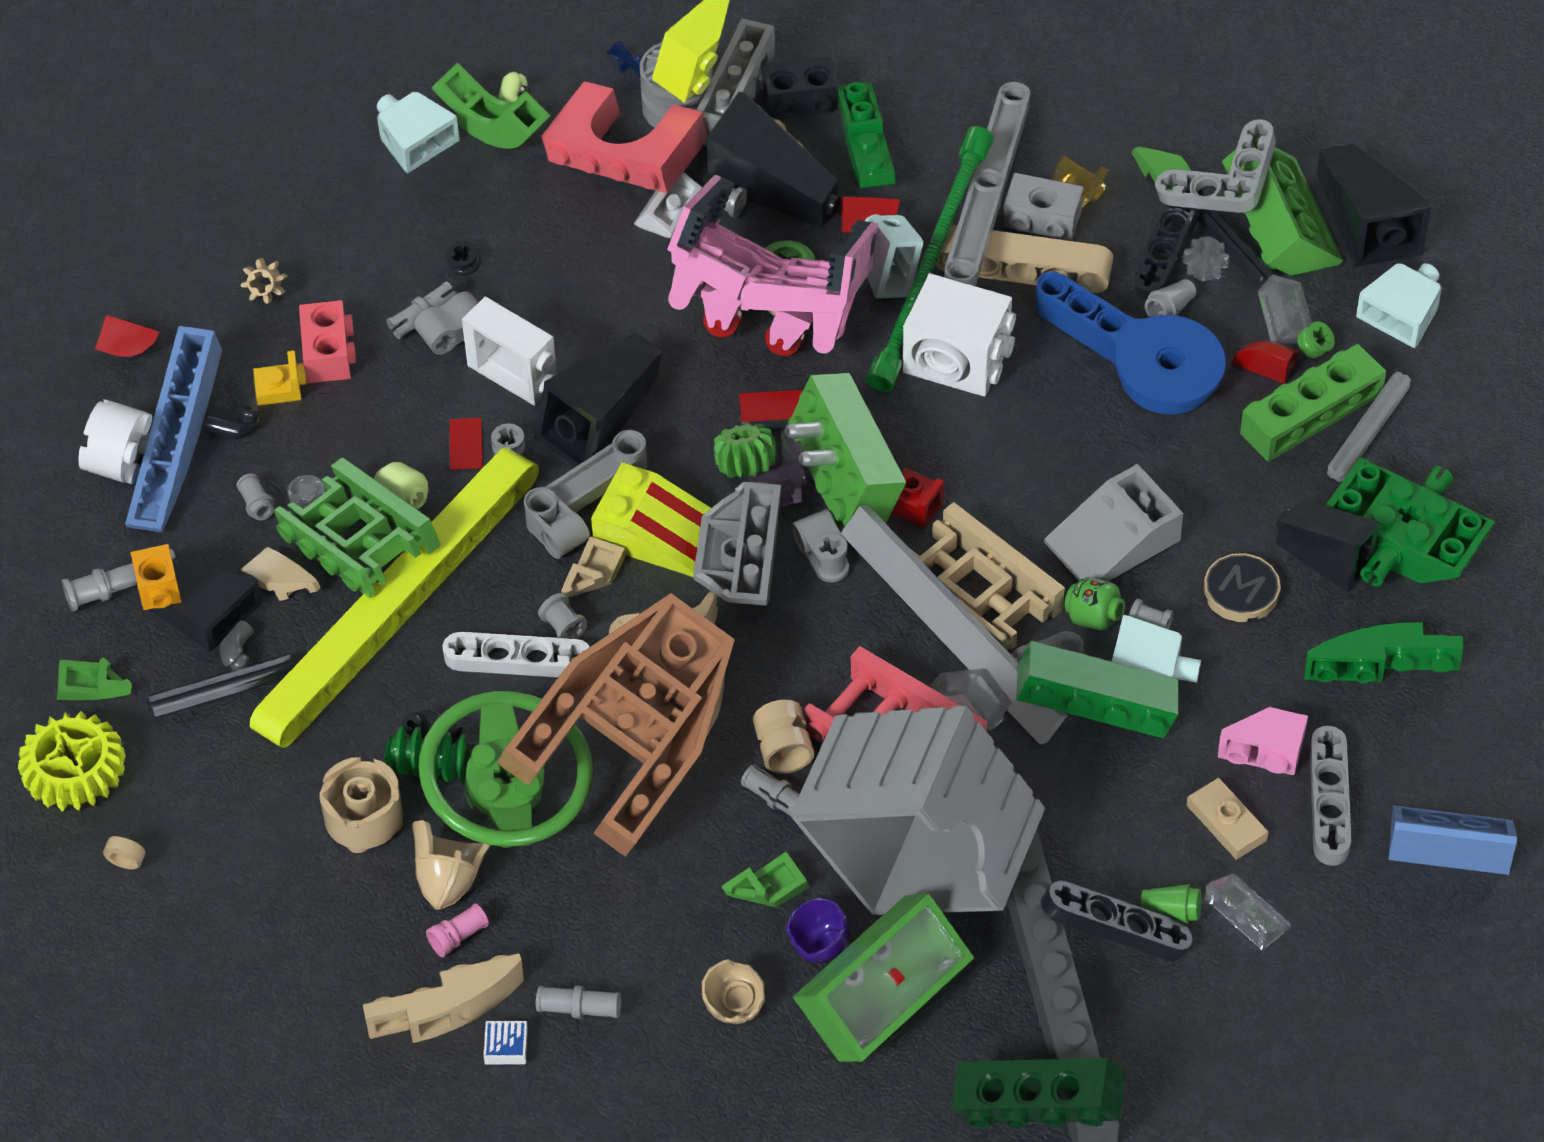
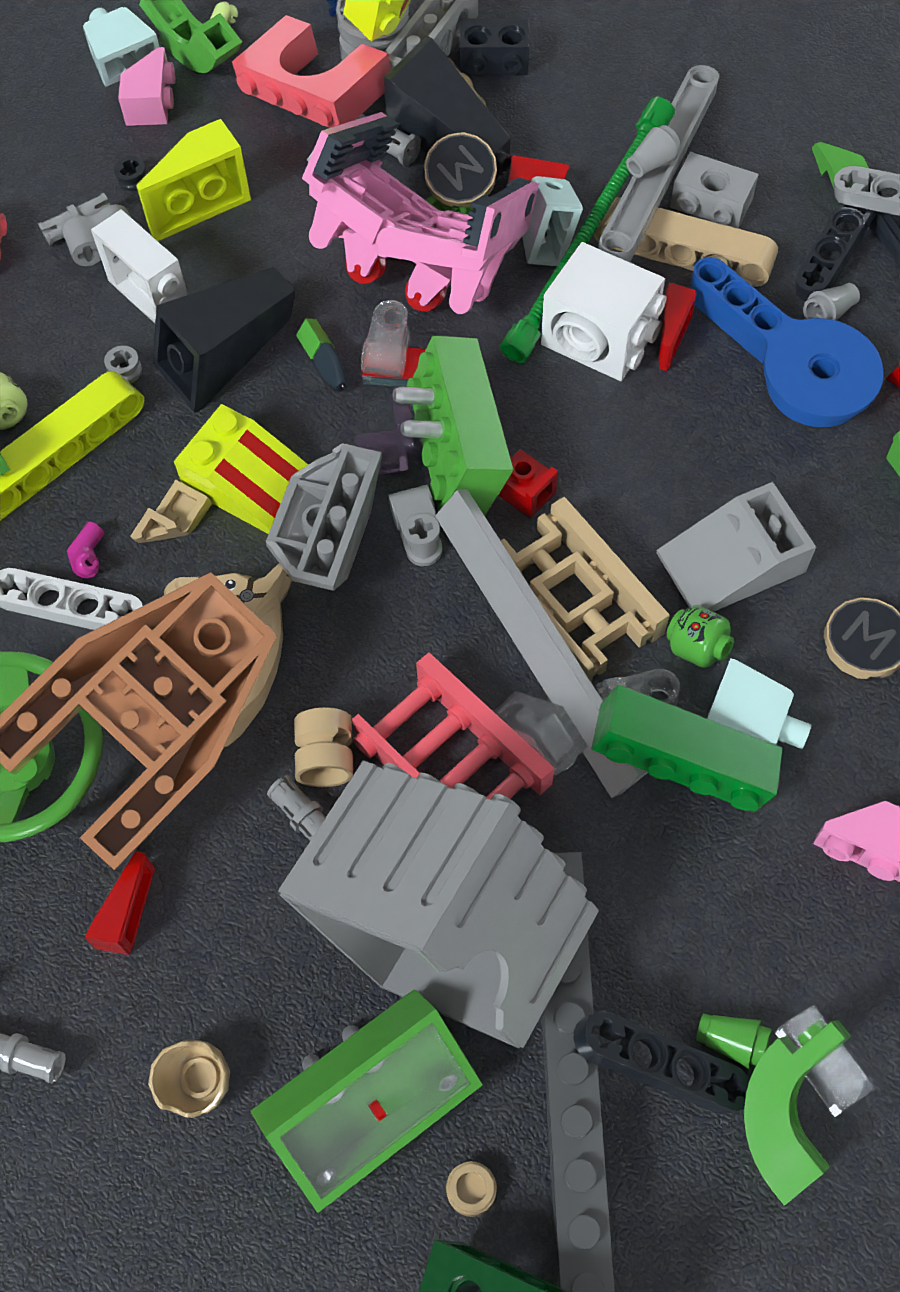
camera: 10 degrees right, 10 degrees up
red sticker [449,418,483,470] -> none
light grey piece [524,430,647,559] -> none
light grey bush [538,593,587,639] -> none
bright green gear [714,423,777,479] -> none
bright green slope [721,852,810,907] -> none
dark purple hair [786,898,851,963] -> none
green slope [837,82,895,188] -> none
clear yellow bracket [1049,155,1108,208] -> none
light grey bush [1129,598,1174,629] -> none
clear gear [1183,236,1229,281] -> none
tan plate [1187,778,1268,860] -> none
none -> dark pink arm [67,522,105,578]
none -> red slope [85,851,155,955]
none -> bright pink slope [118,47,176,126]
none -> neon yellow slope [136,119,251,241]
none -> piece [296,318,349,392]
none -> clear piece [361,300,410,378]
none -> black tile [424,132,497,208]
none -> tan tile [446,1161,497,1217]
none -> light grey cone [626,125,680,178]
none -> red slope [659,283,697,371]
none -> bright green arch [744,1019,851,1206]

